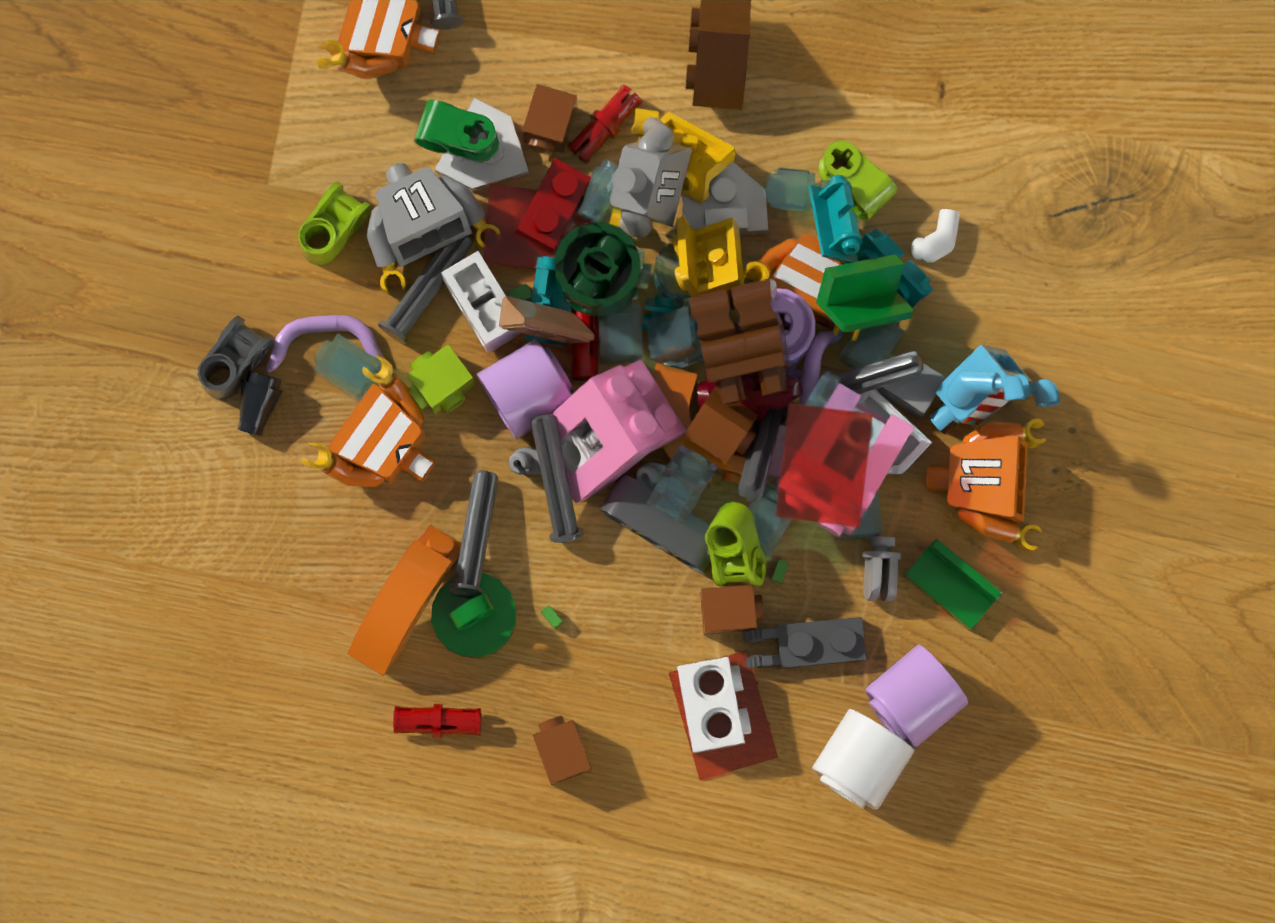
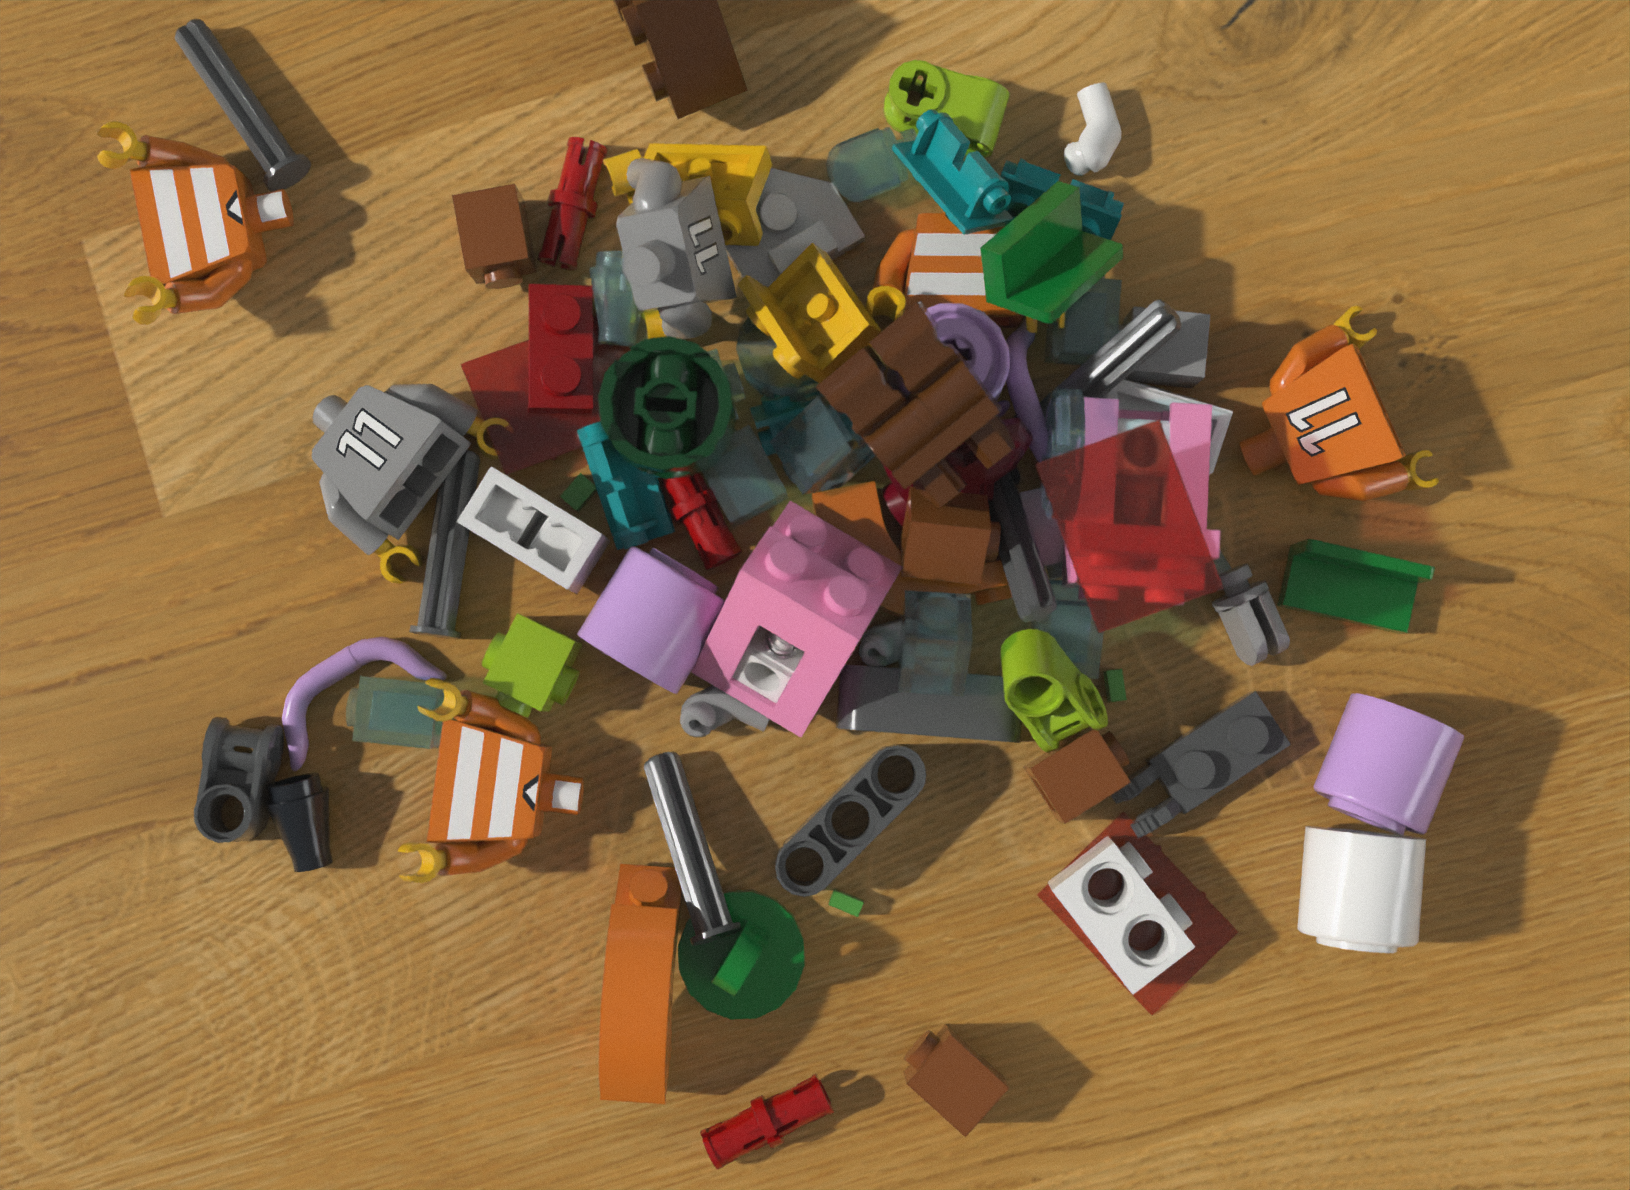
camera: 25 degrees left, 5 degrees up
lime piece [298,181,372,265] -> none
green piece [414,100,499,163] -> none
white plate [435,98,529,192] -> none
medium nougat slope [499,296,594,344] -> none
dark grey axle [531,414,584,543] -> none
medium azure torso [929,344,1060,434] -> none
none -> dark grey beam [775,744,926,897]

